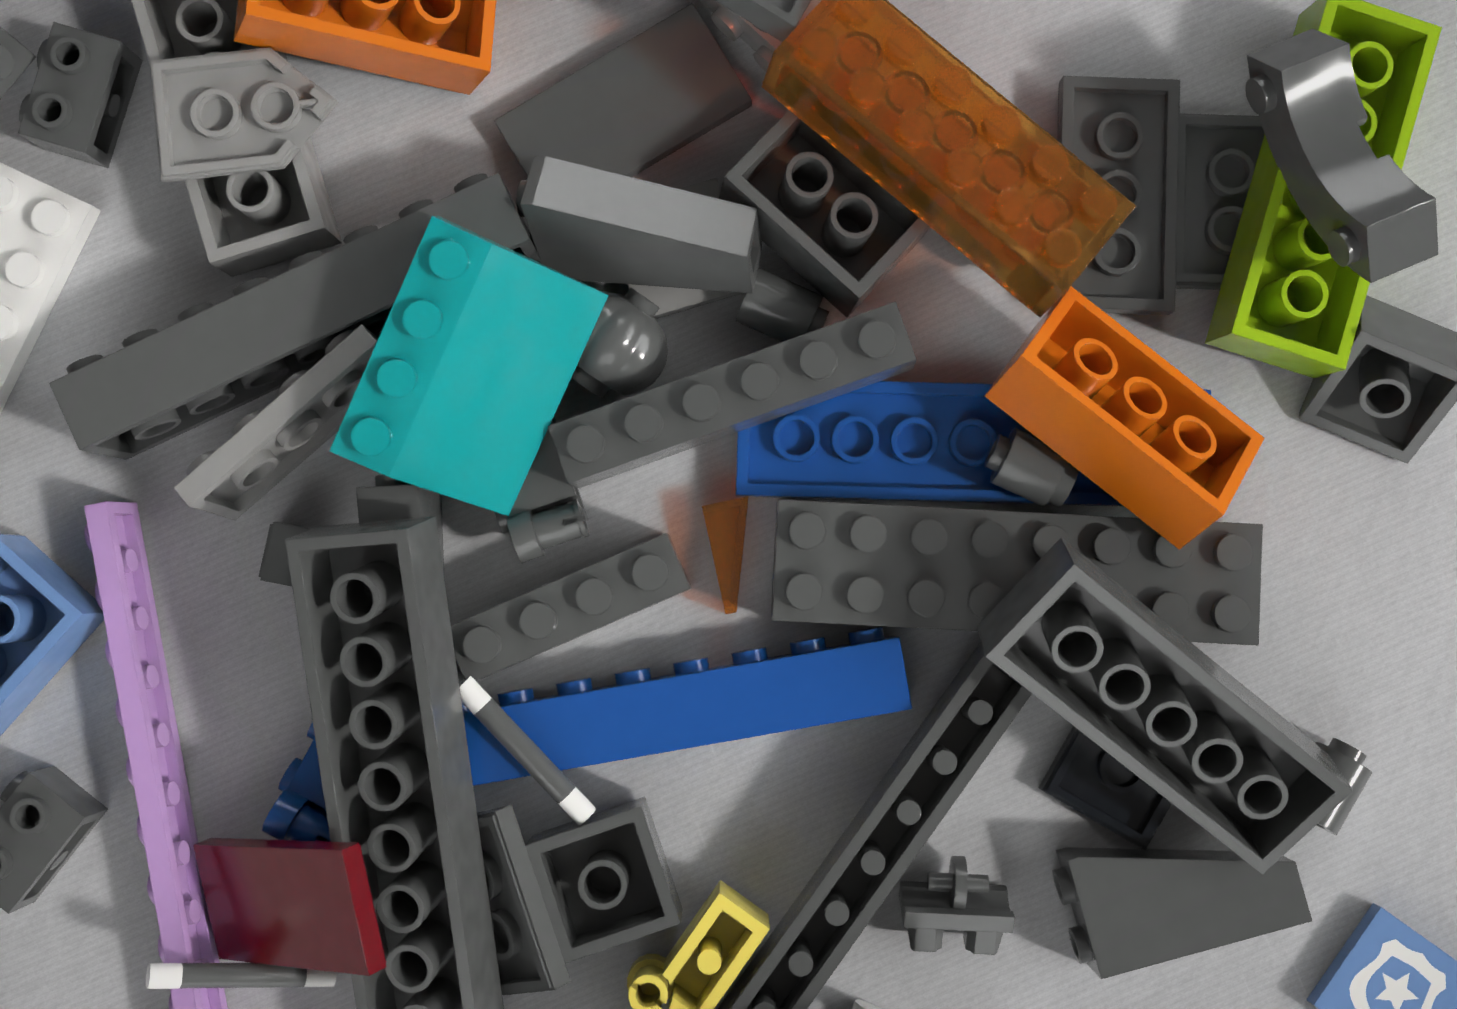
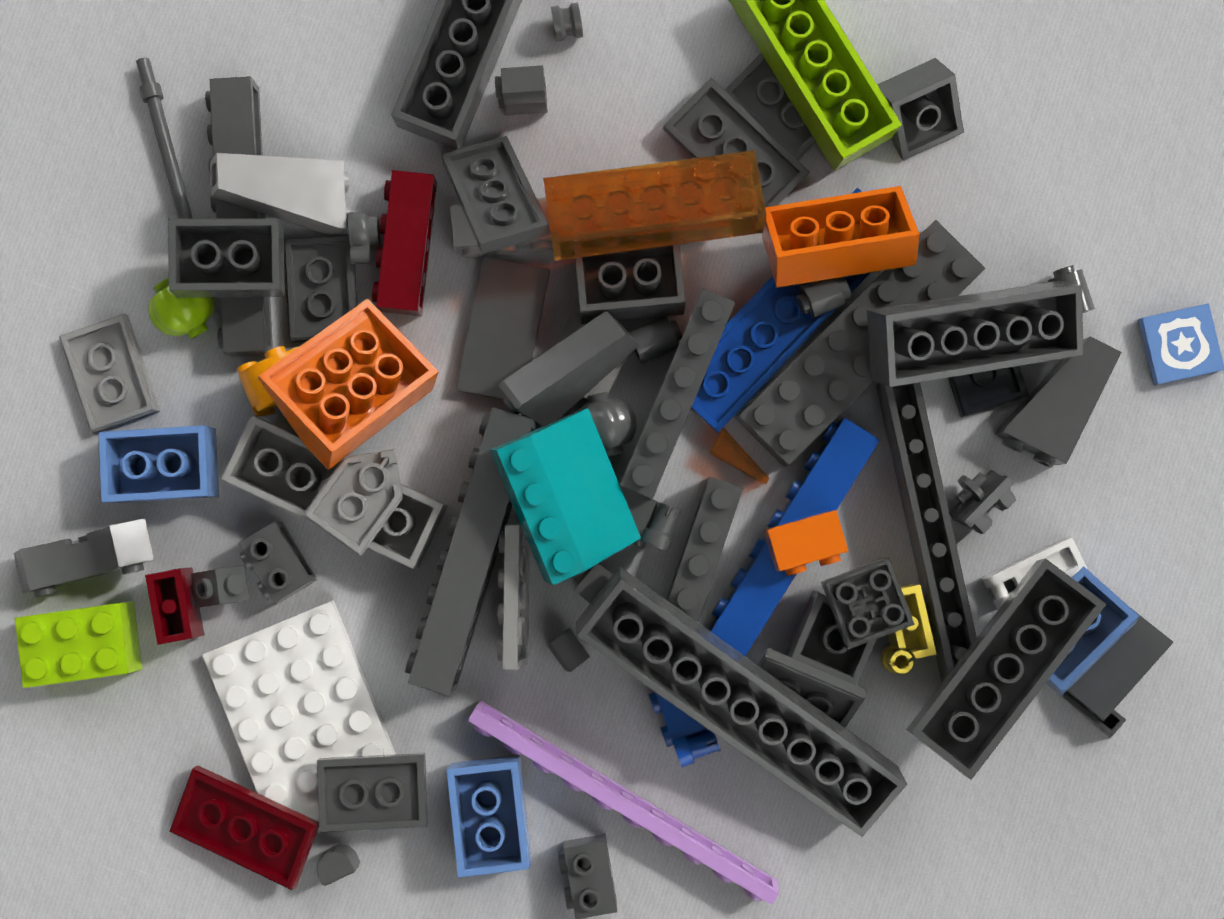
camera: 55 degrees left, 0 degrees up
dark grey bar [146,963,337,989] -> none
dark red tile [193,838,387,976] -> none
dark grey bar [459,676,596,826] -> none
dark grey brick [1245,29,1438,283] -> none
none -> orange brick [764,510,849,576]
none -> dark grey tile [821,557,915,649]

